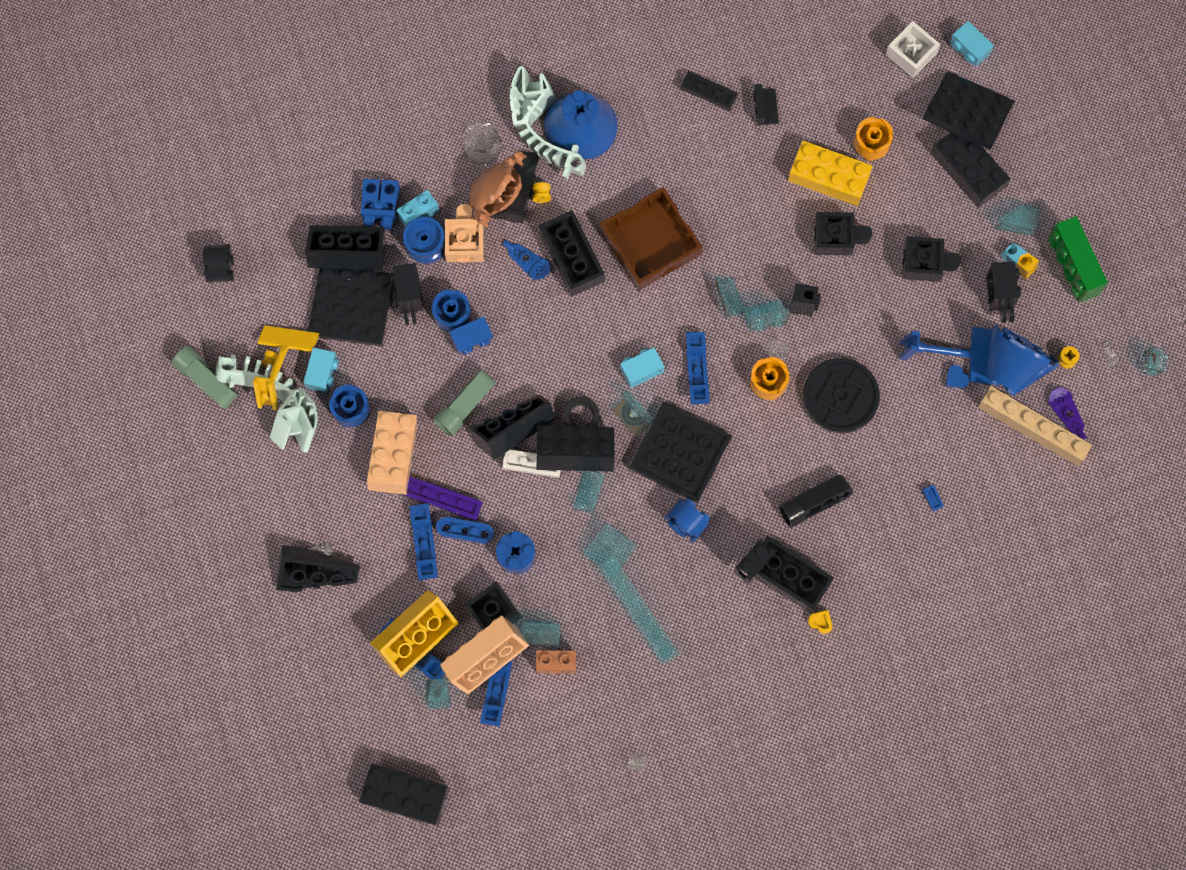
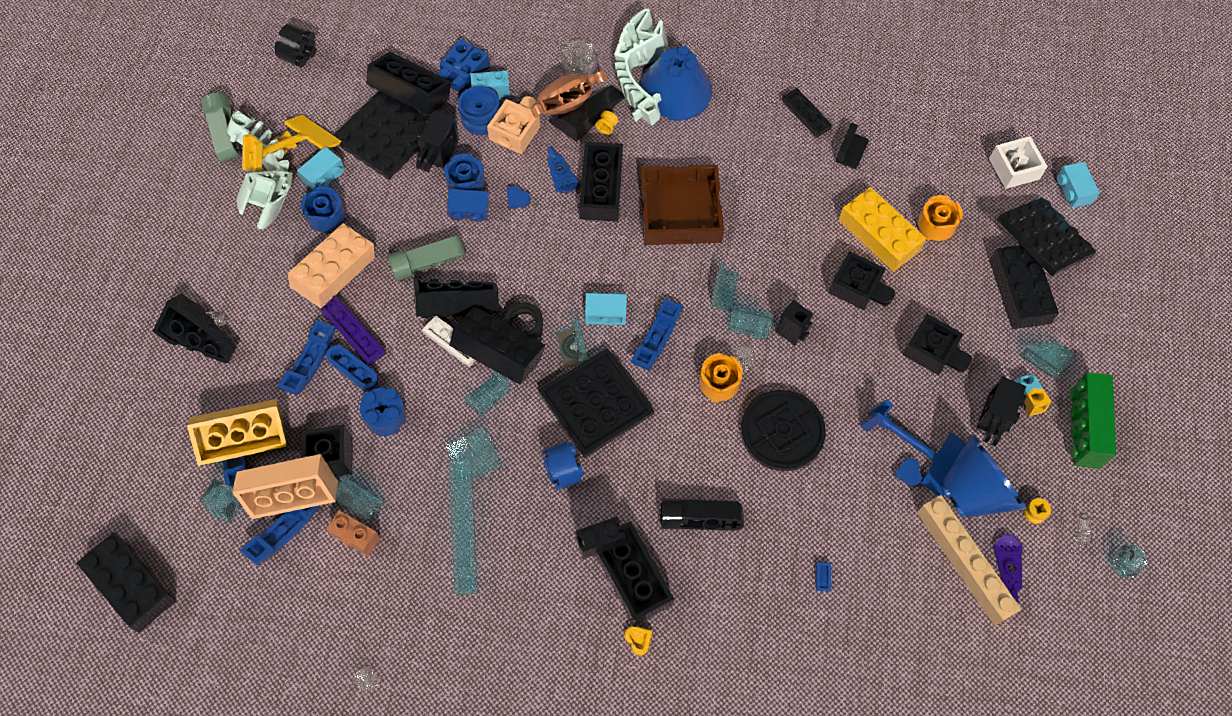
camera: 25 degrees right, 10 degrees down
none -> blue tile [507,186,530,209]

